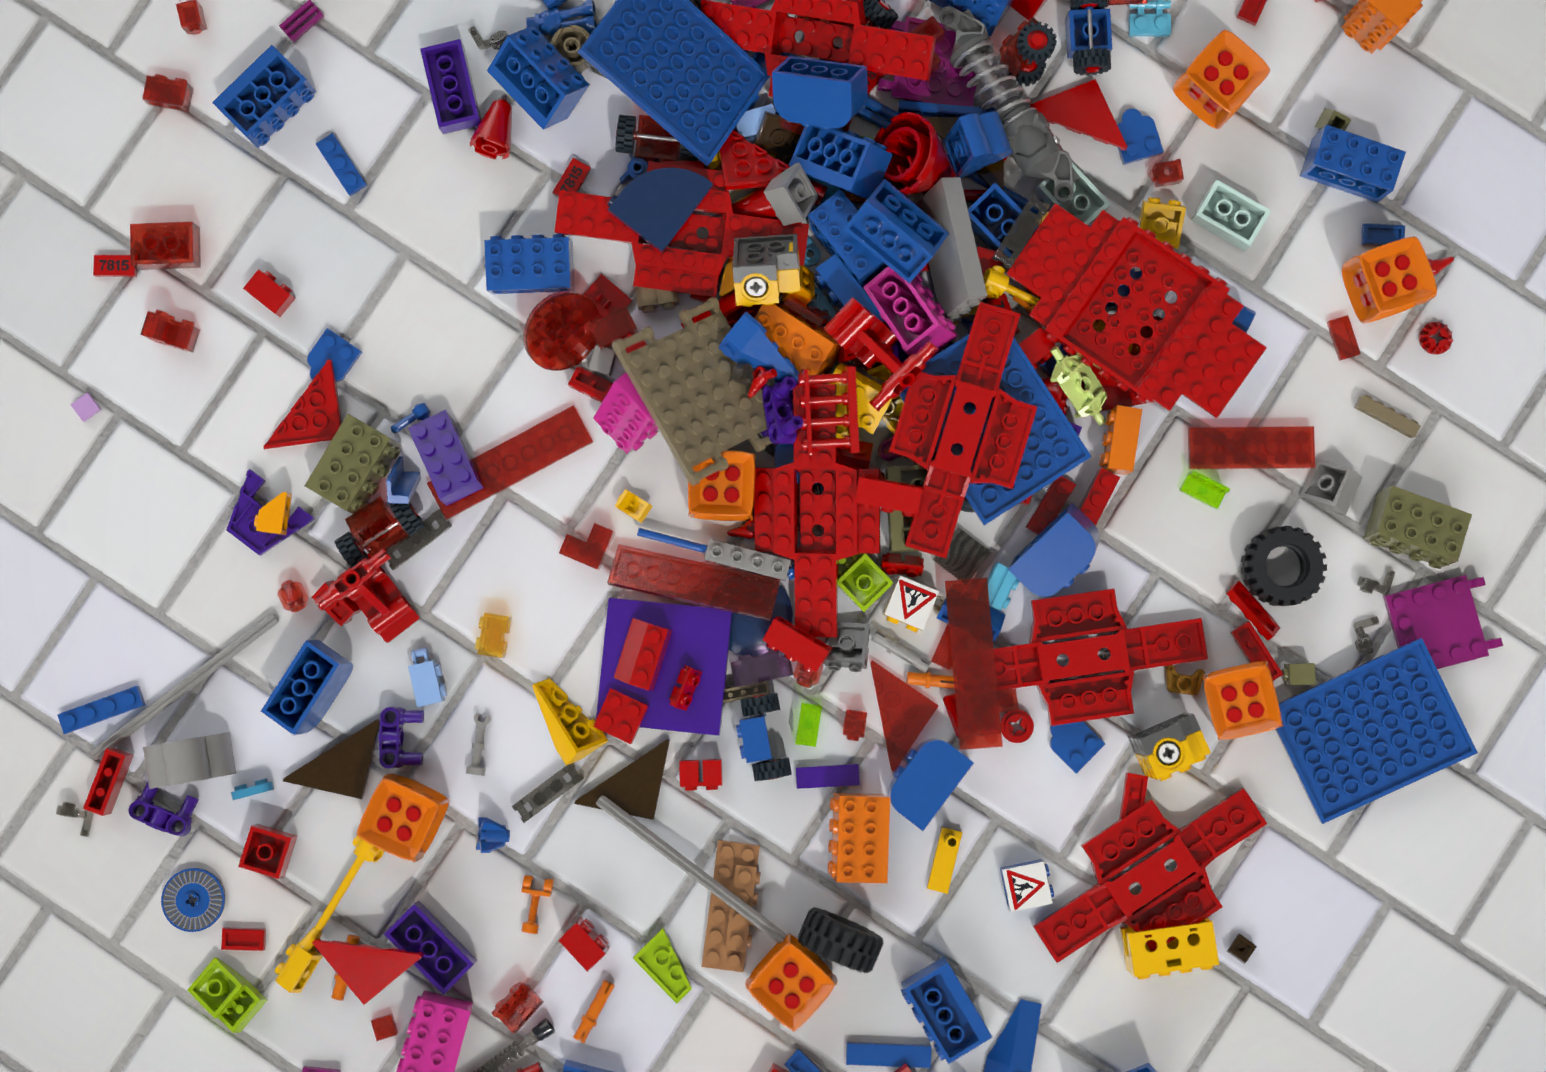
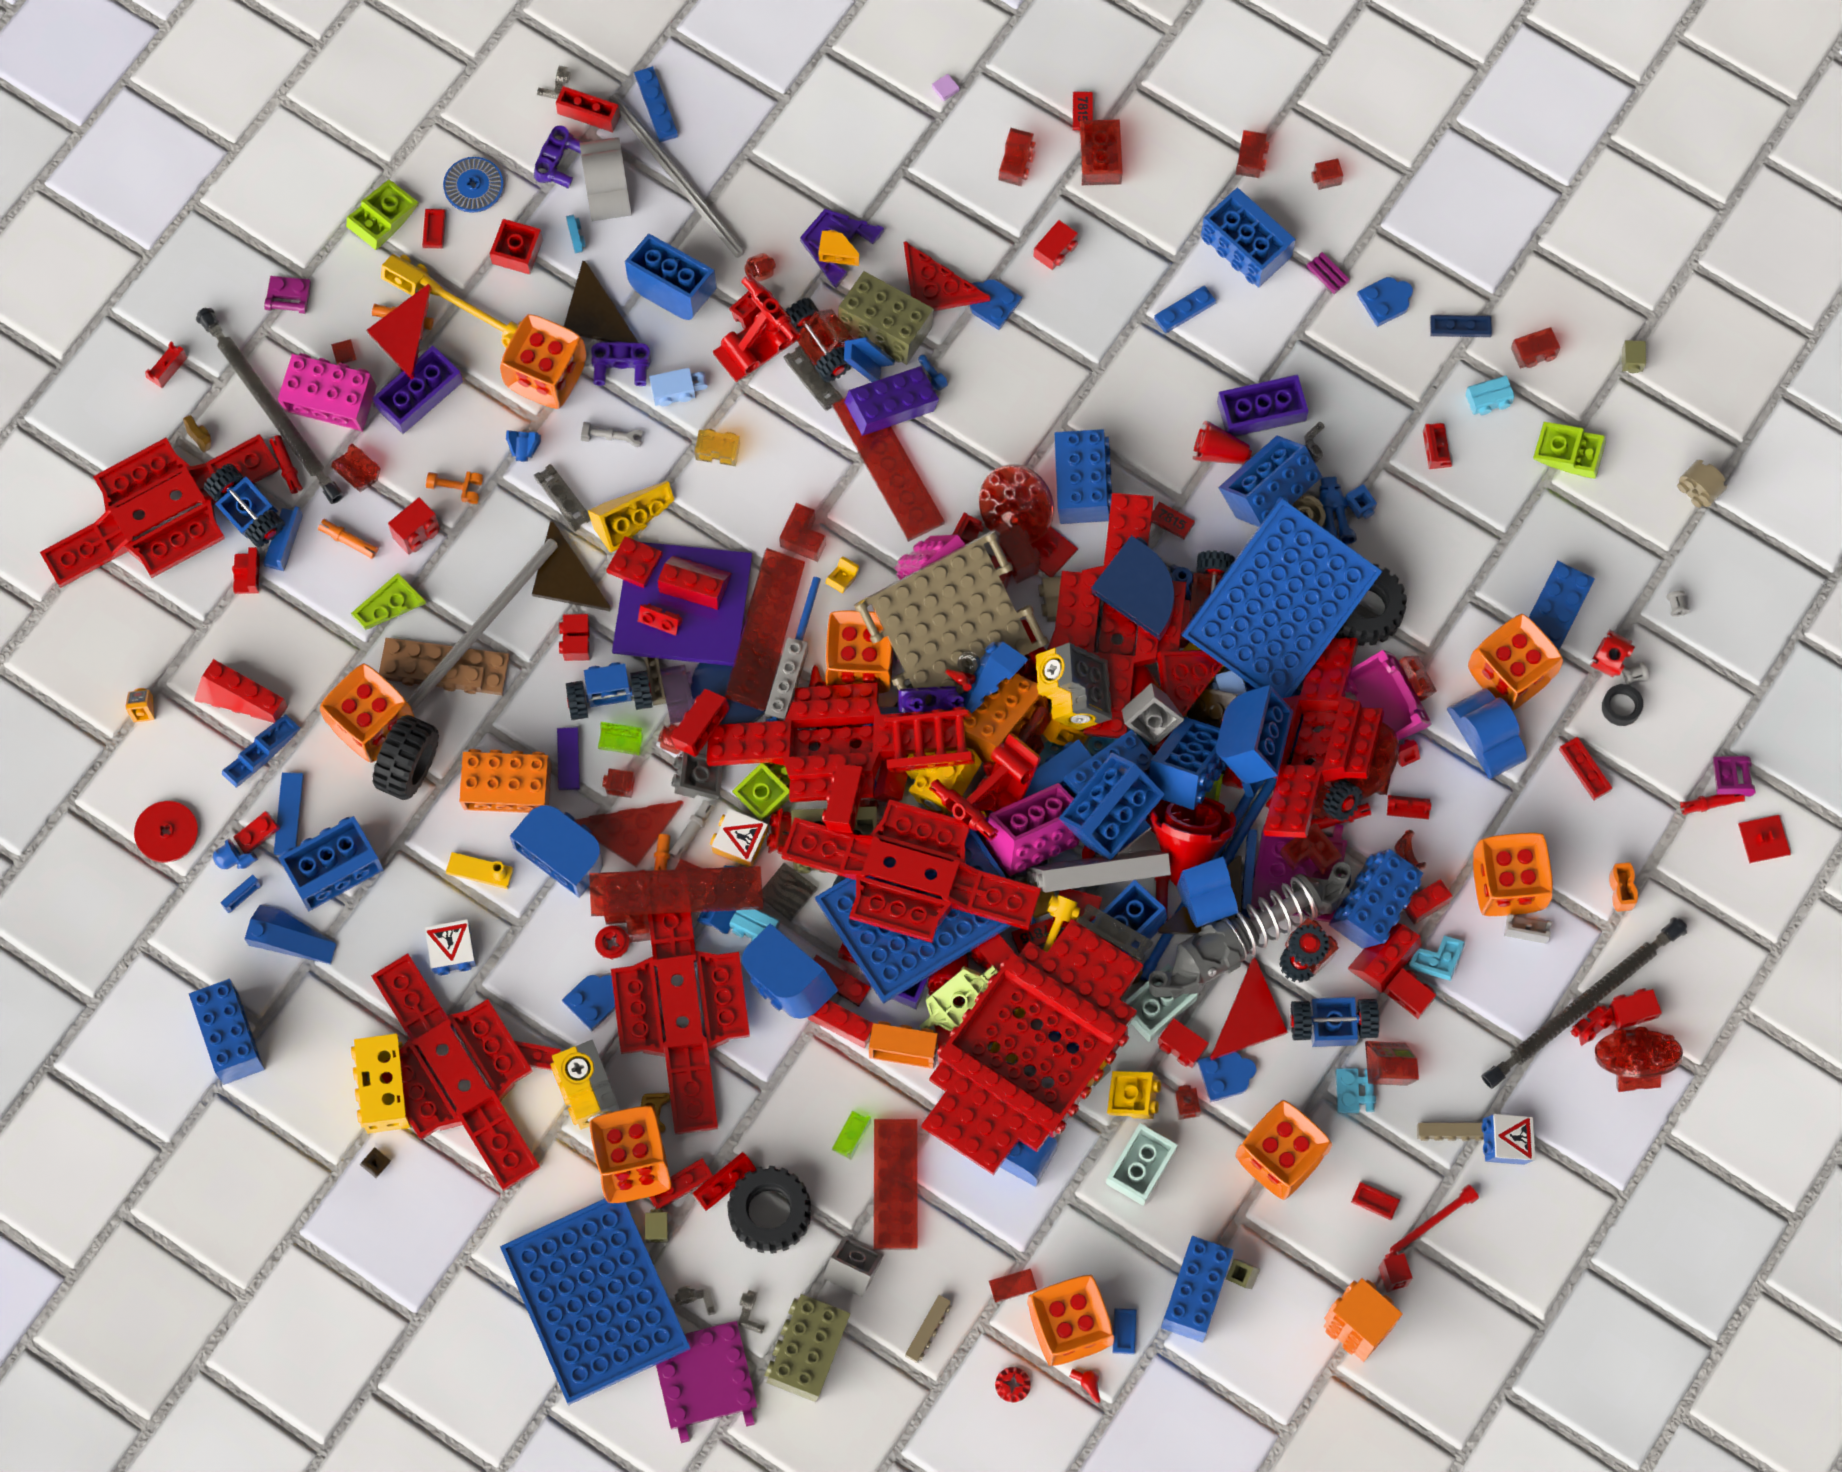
camera: 90 degrees right, 15 degrees down
none -> red brick [1157,1018,1209,1068]

